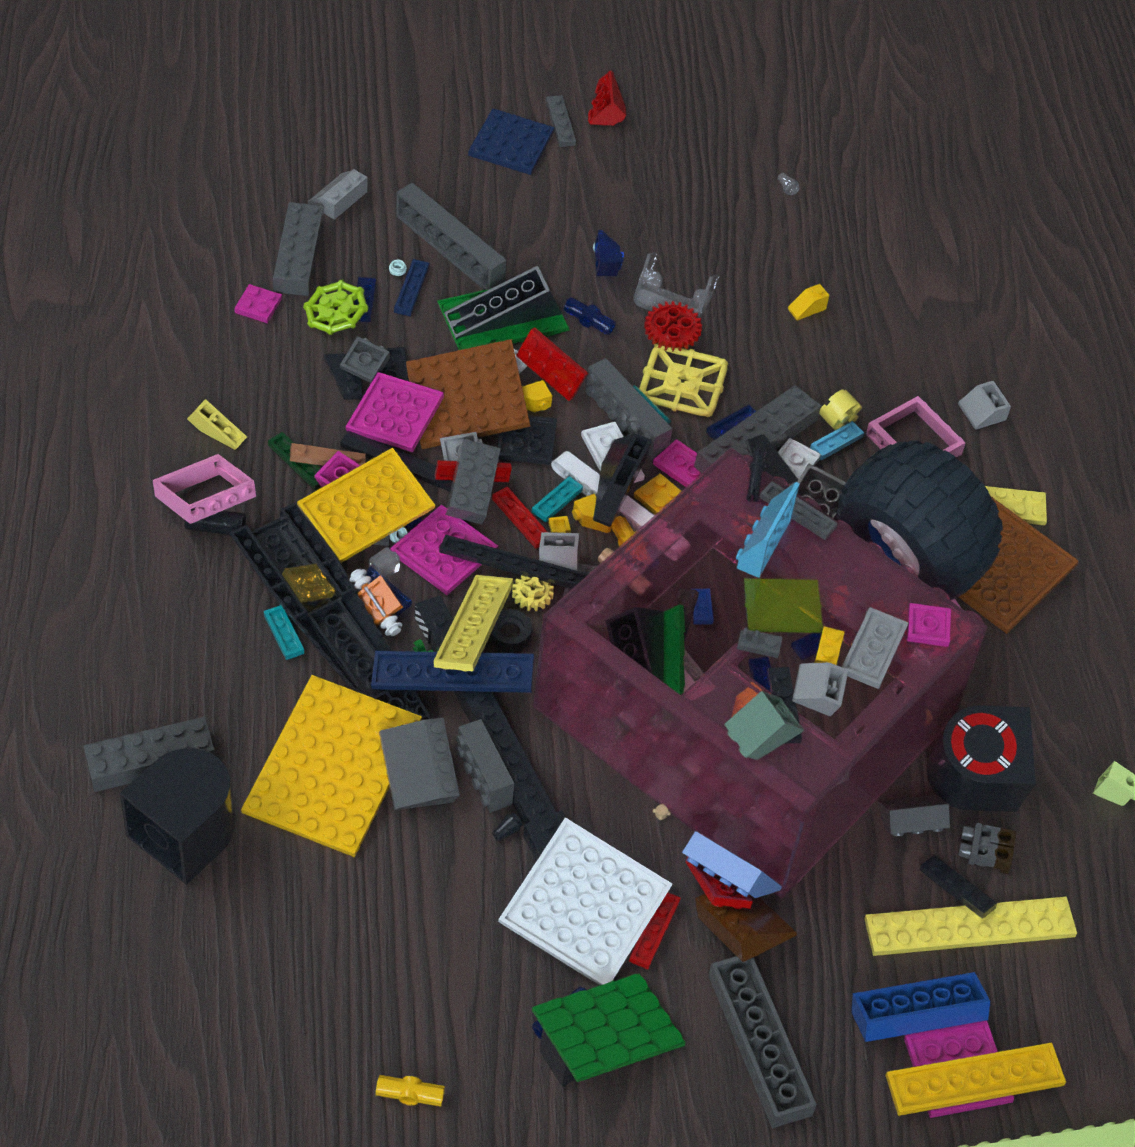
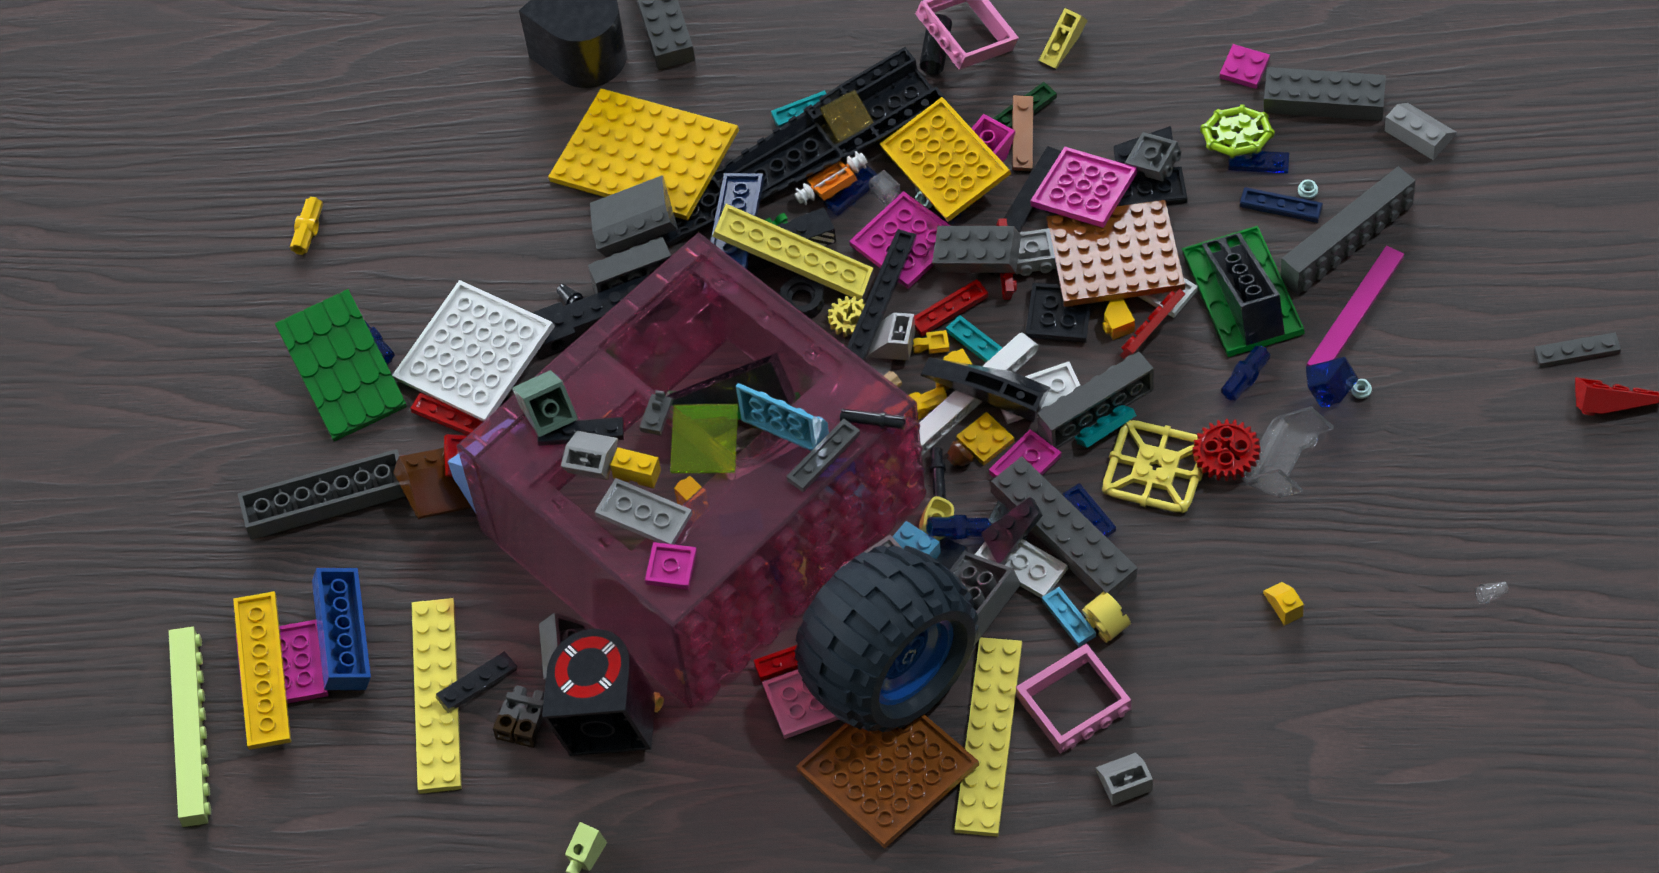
camera: 105 degrees right, 5 degrees up
dark blue plate [468,108,554,175] -> none
none -> dark pink tile [1307,245,1404,376]

